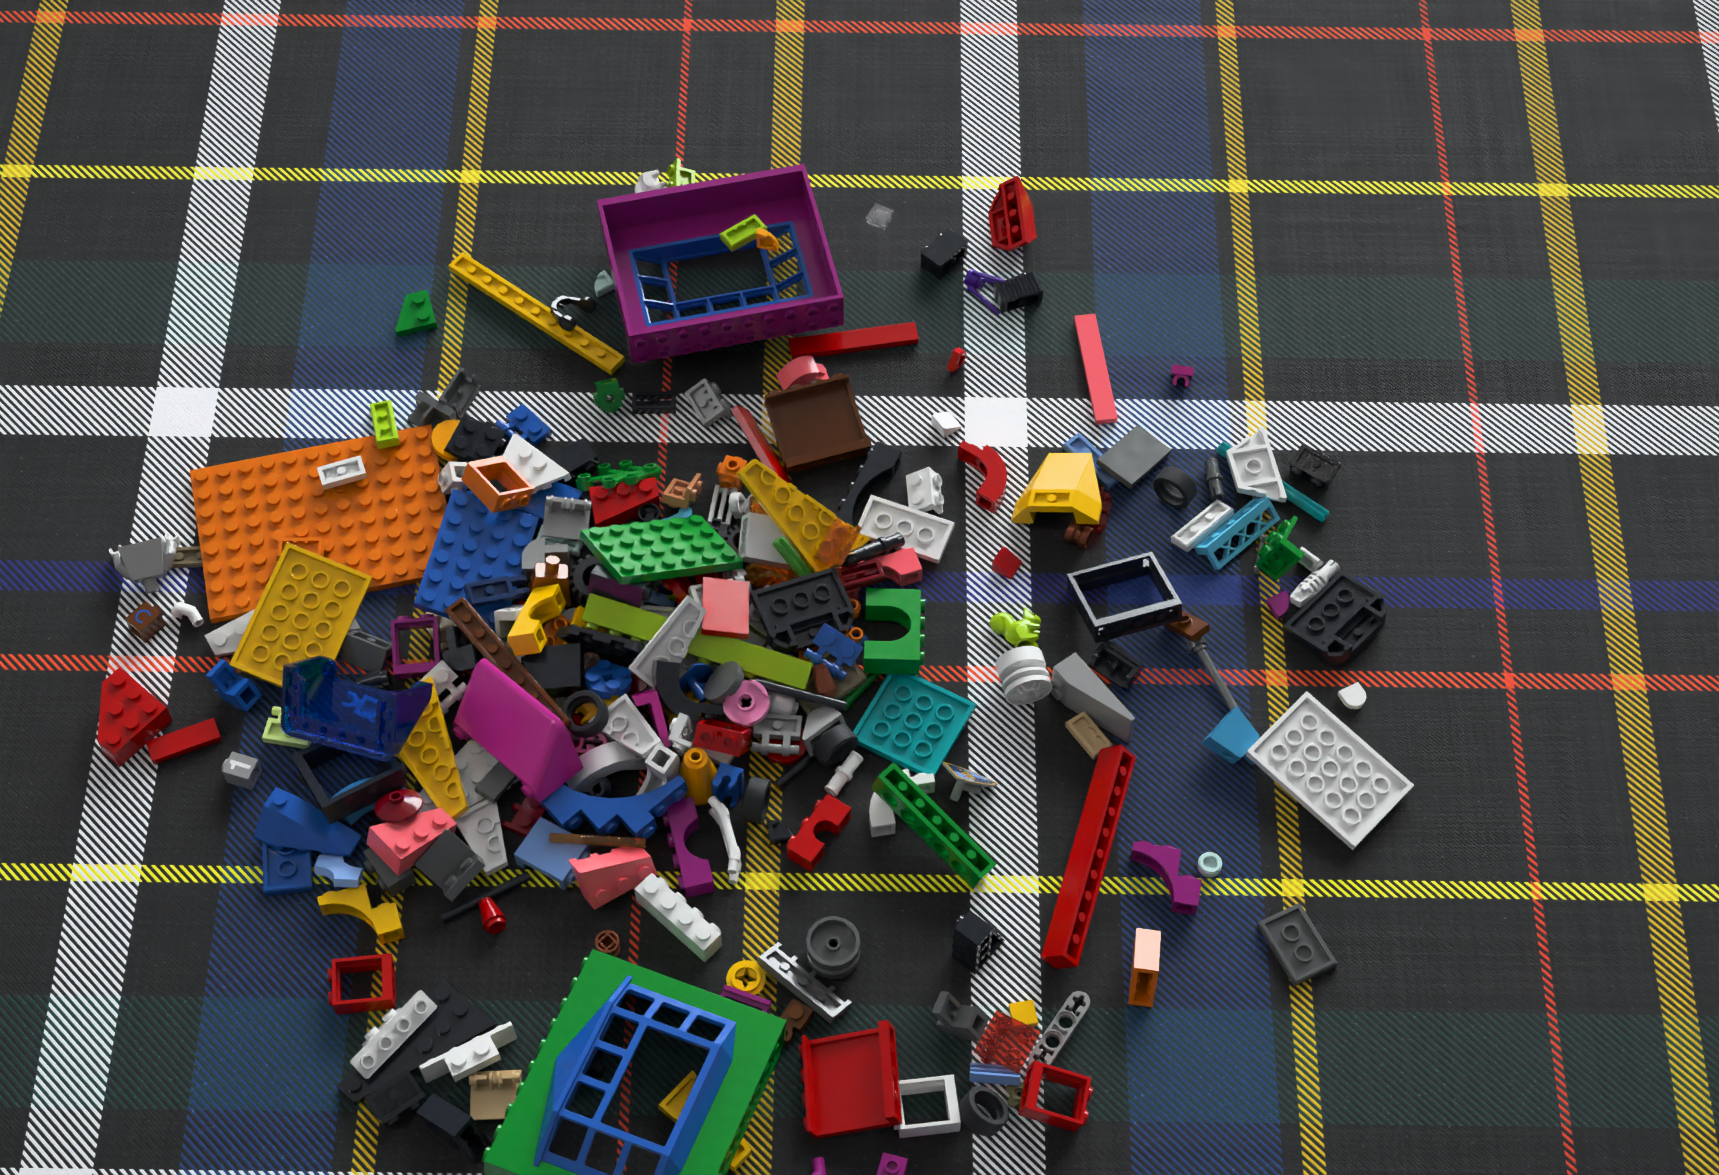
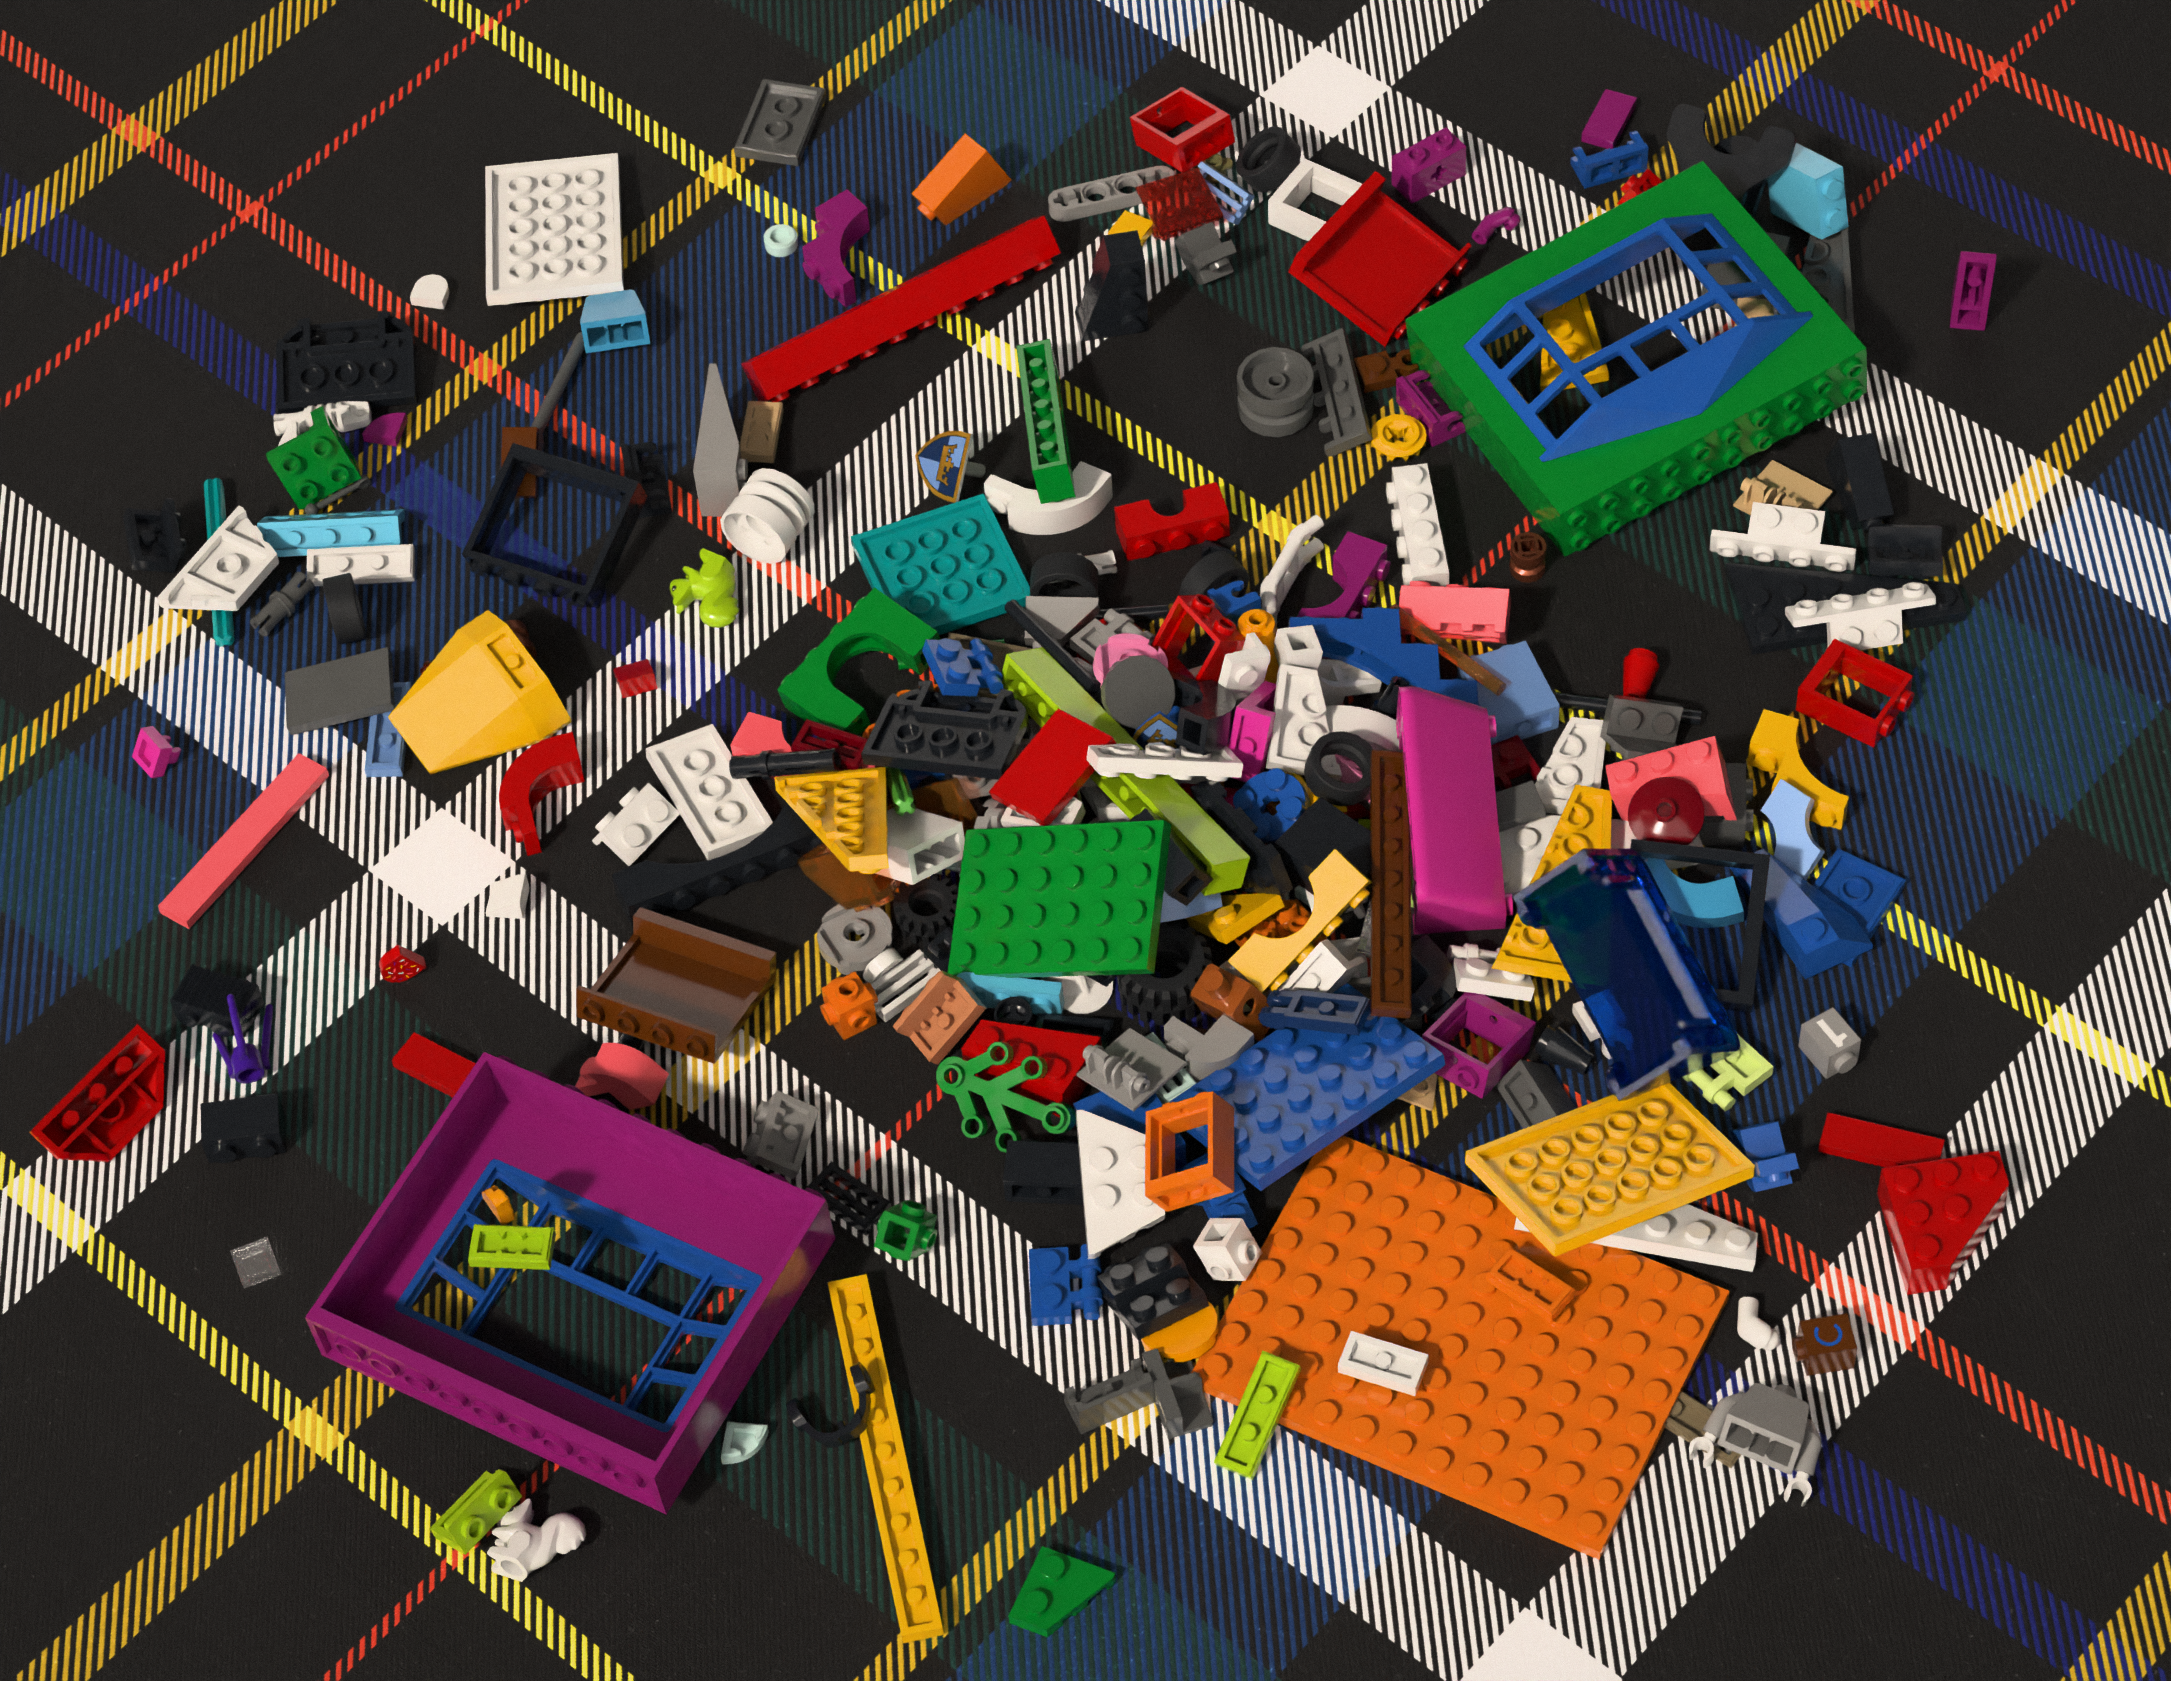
camera: 135 degrees left, 5 degrees down
red tile [731,405,793,484] -> none
copper cone [812,663,837,697] -> none
clear orange panel [813,518,862,568] -> none

